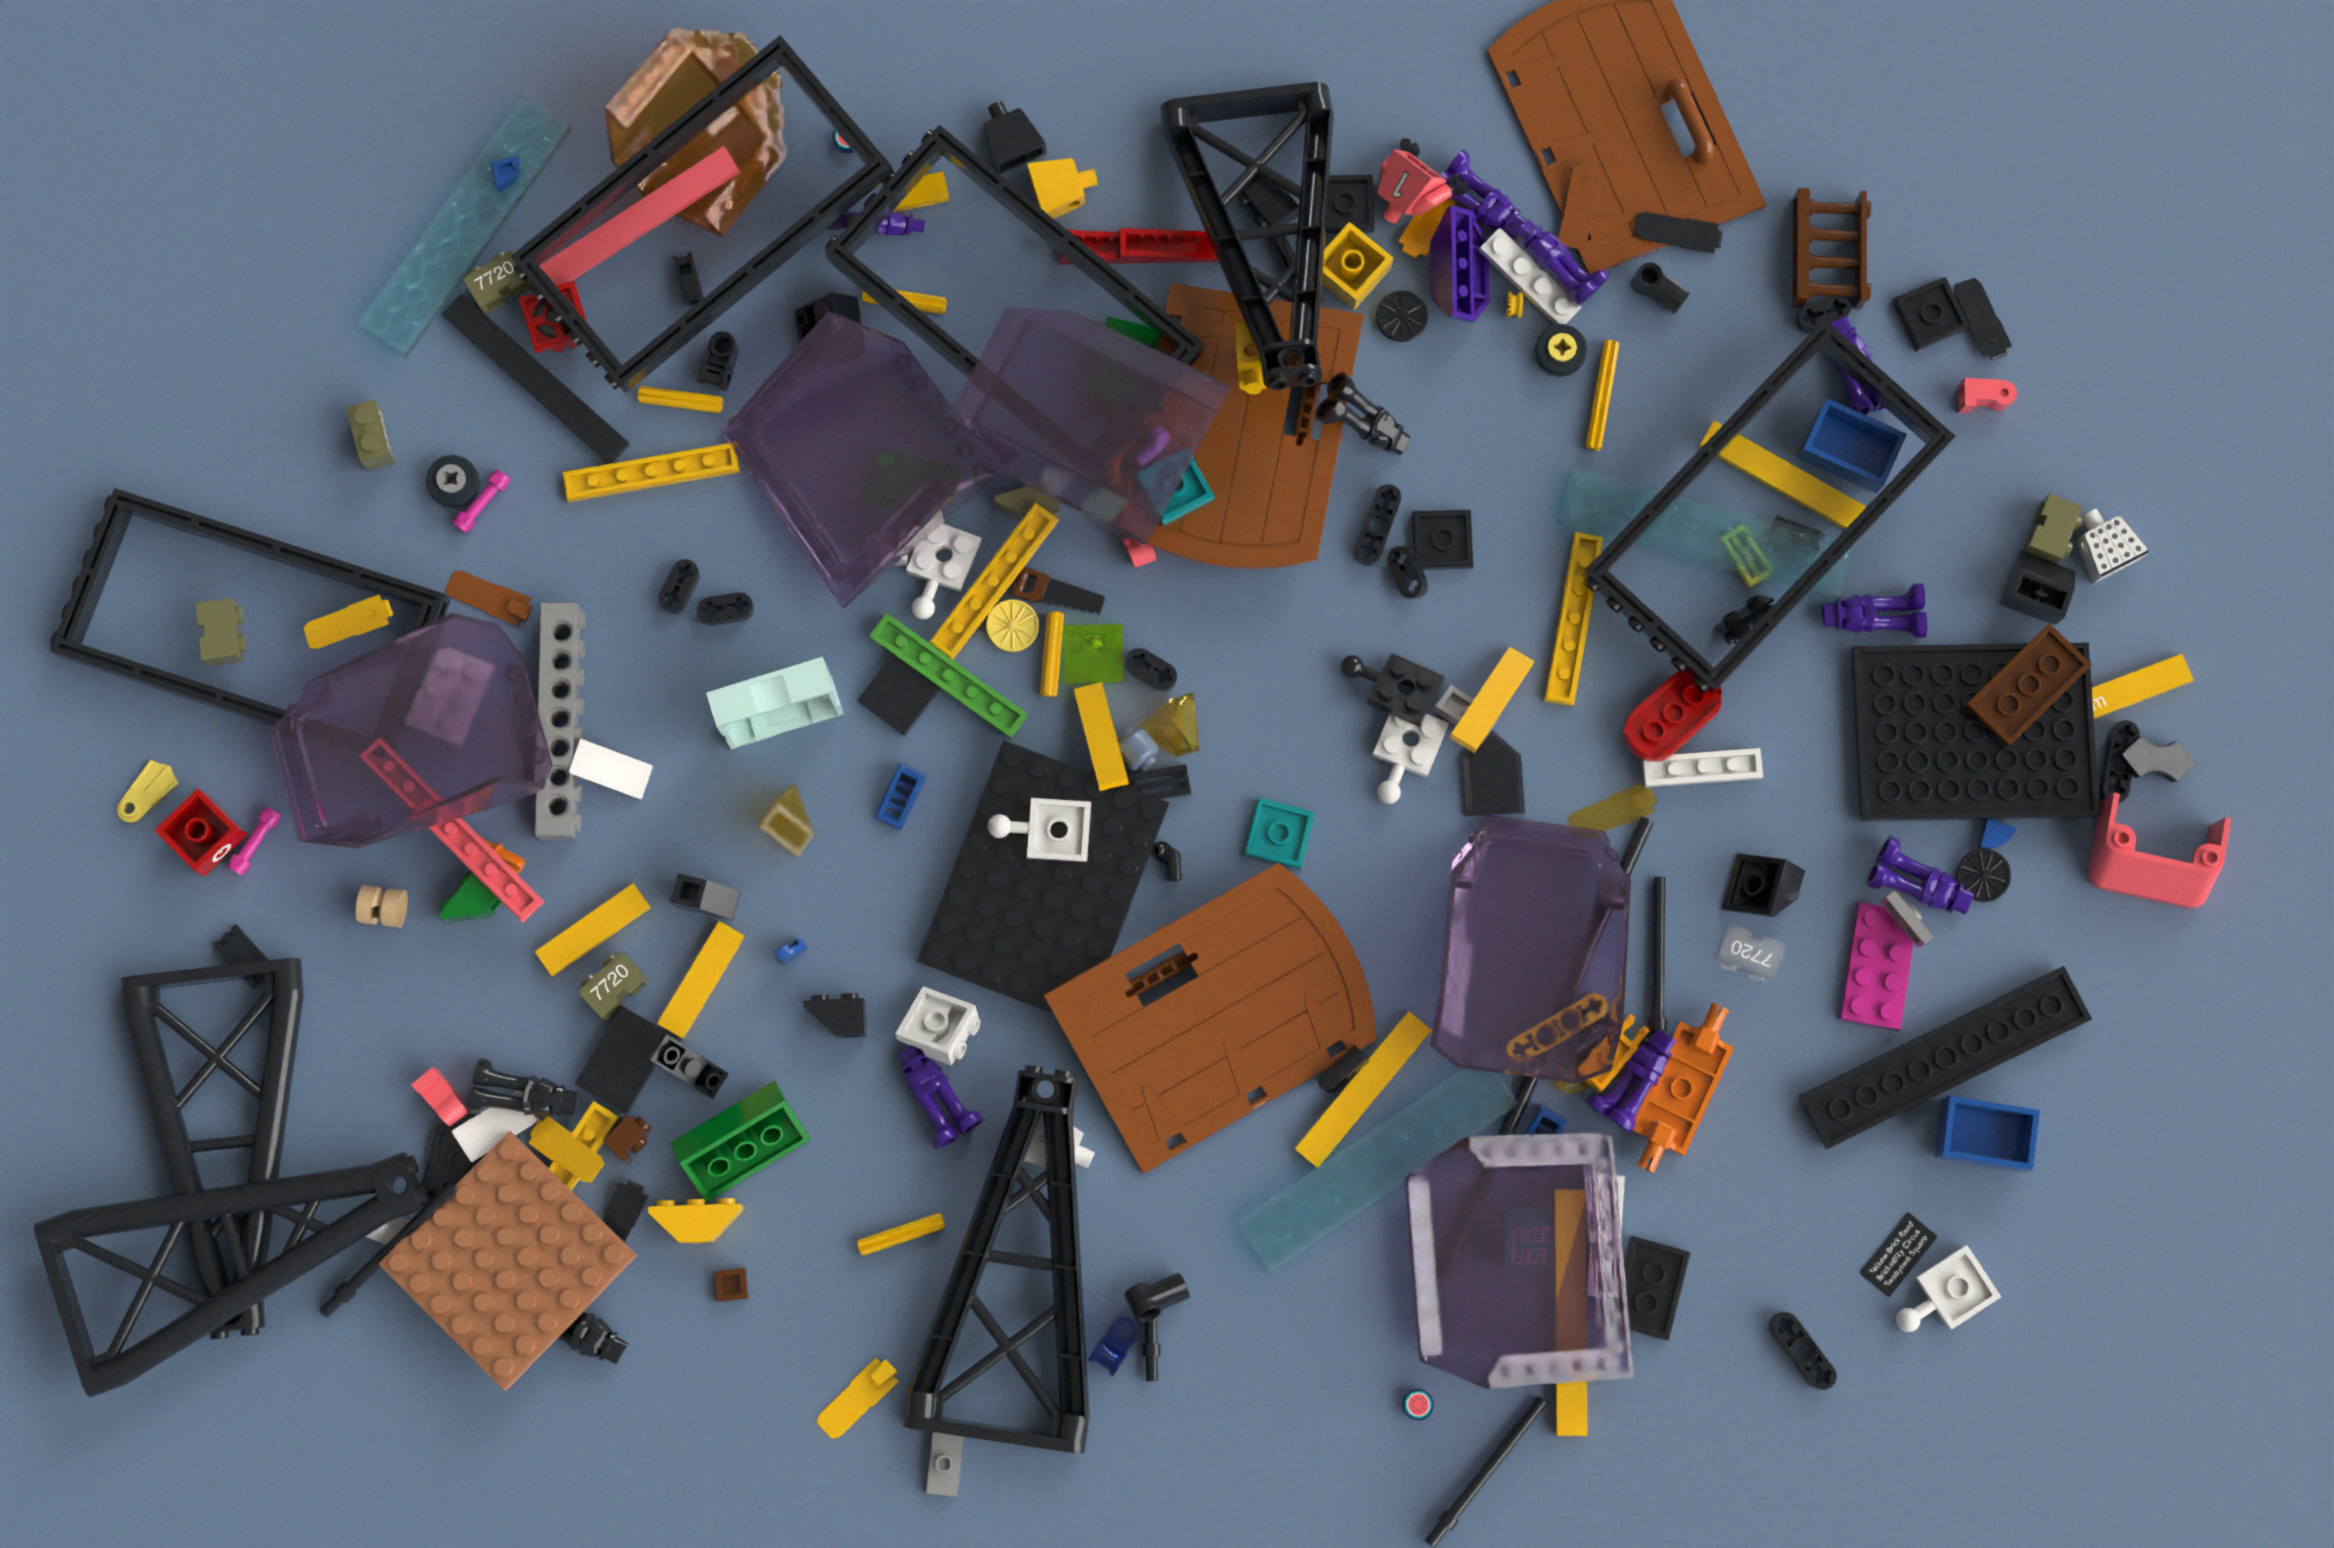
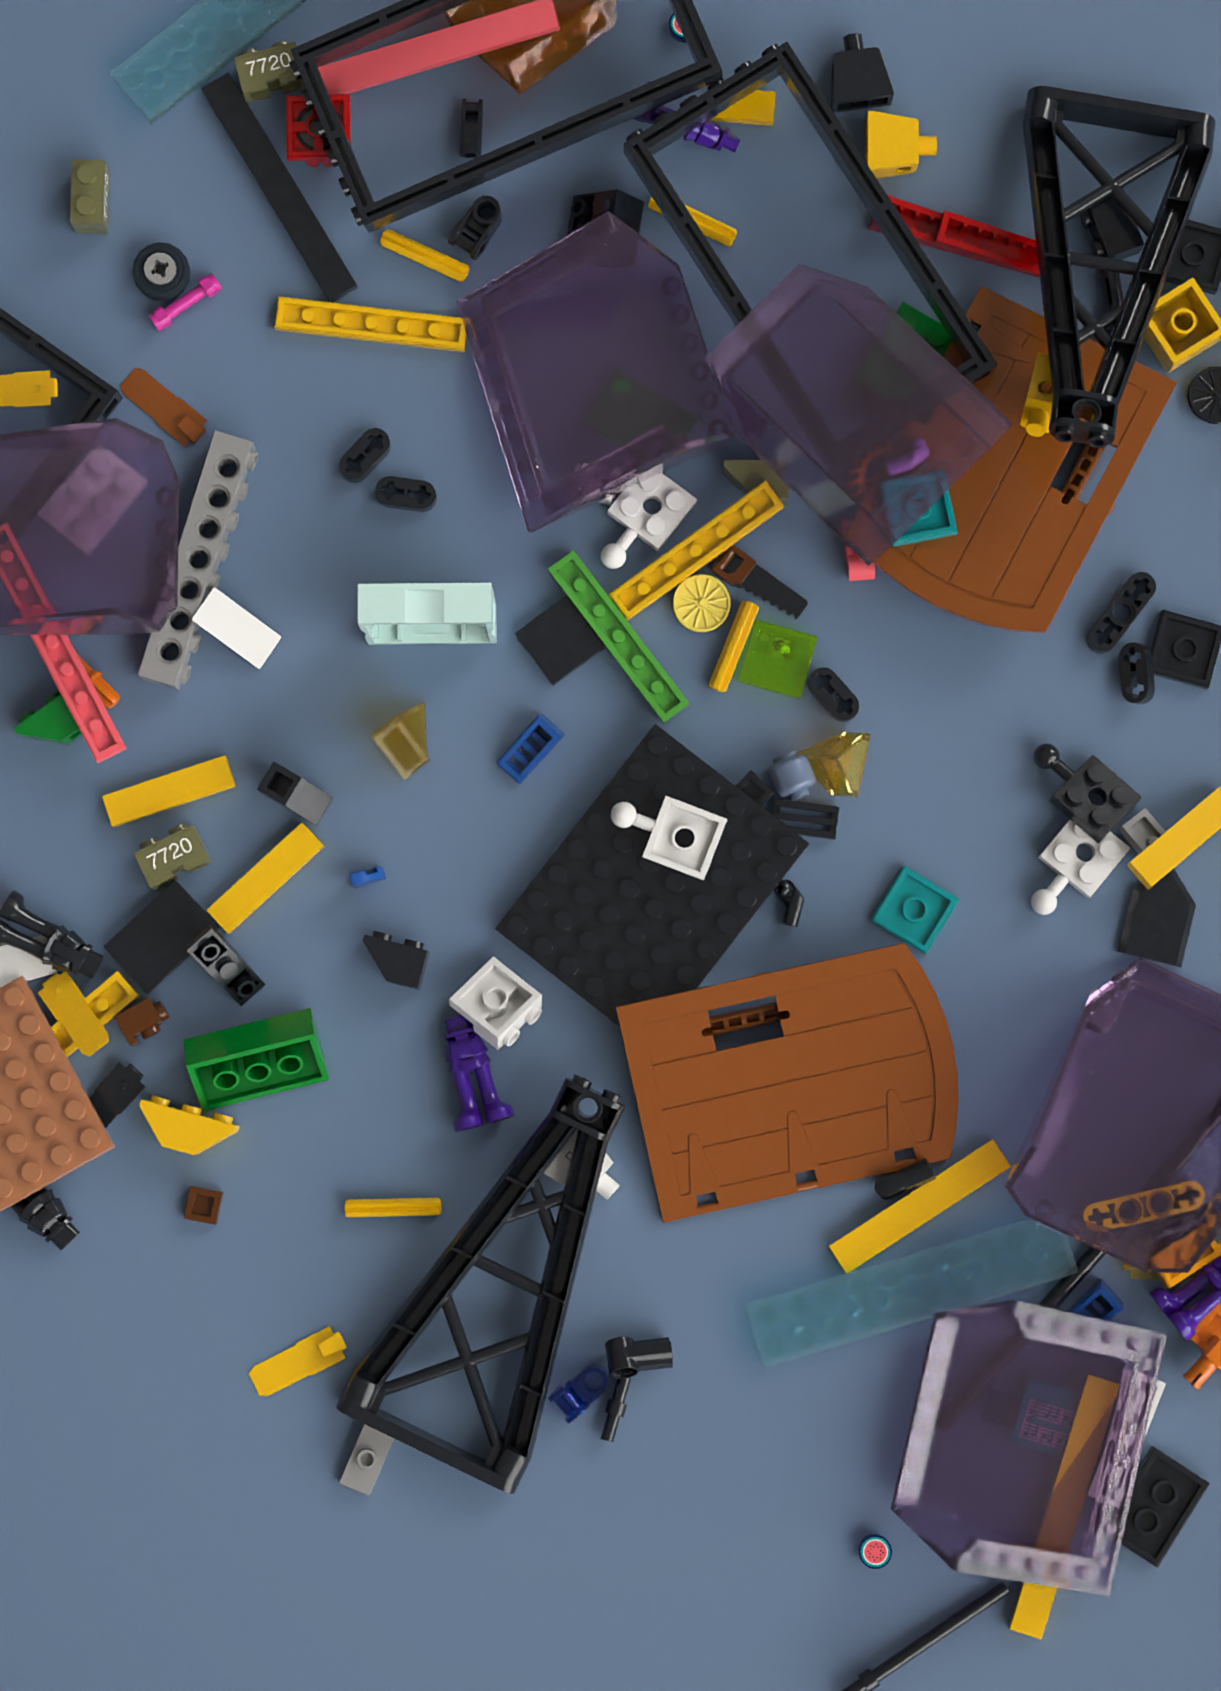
camera: 20 degrees right, 5 degrees up
yellow tile [1074,682,1129,791] -> none
black piece [1315,372,1410,455] -> none

